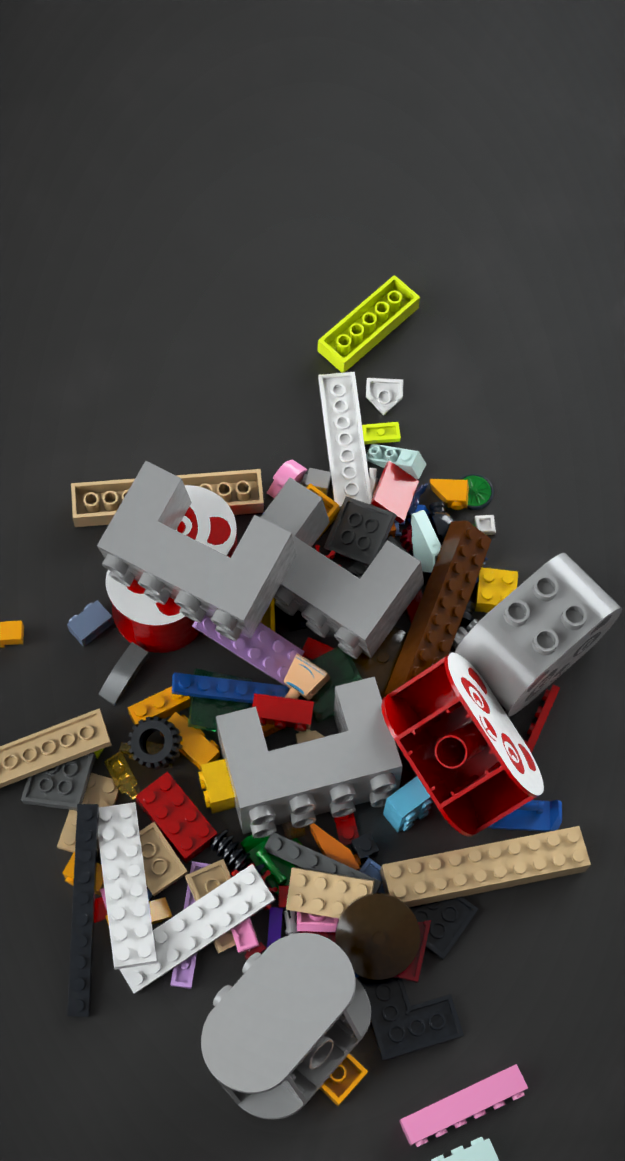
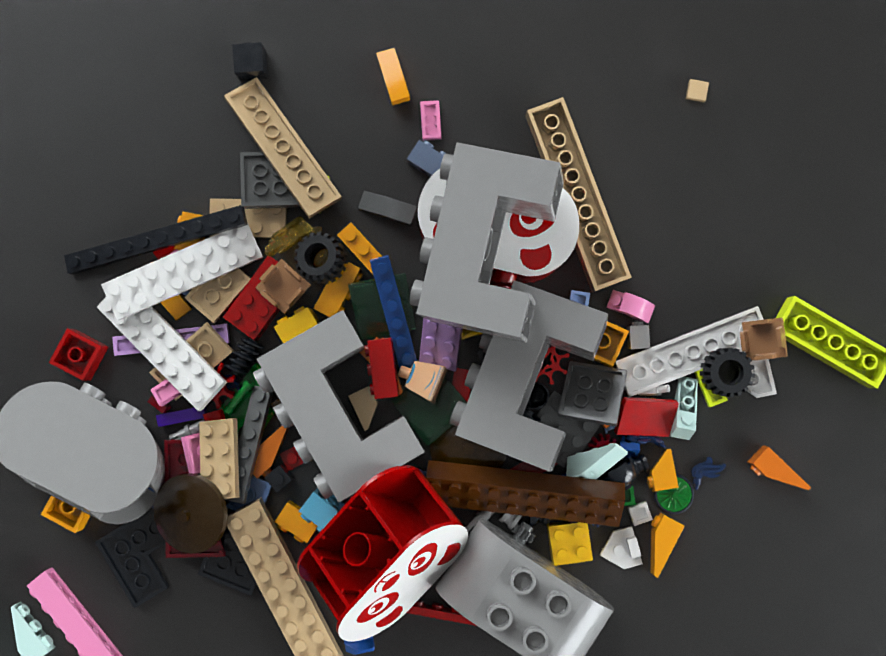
camera: 80 degrees right, 20 degrees up
none -> red brick [49,328,109,381]
none -> medium nougat panel [255,259,311,314]
none -> light orange brick [275,500,317,543]
none -> bright pink plate [420,100,442,141]
none -> white plate [599,526,643,569]
none -> light orange slope [651,512,685,578]
none -> tan tile [686,79,709,103]
none -> dark blue piece [691,457,726,490]
none -> black tyre [700,348,755,397]
none -> medium nougat panel [740,318,788,360]
none -> orange slope [747,446,811,490]

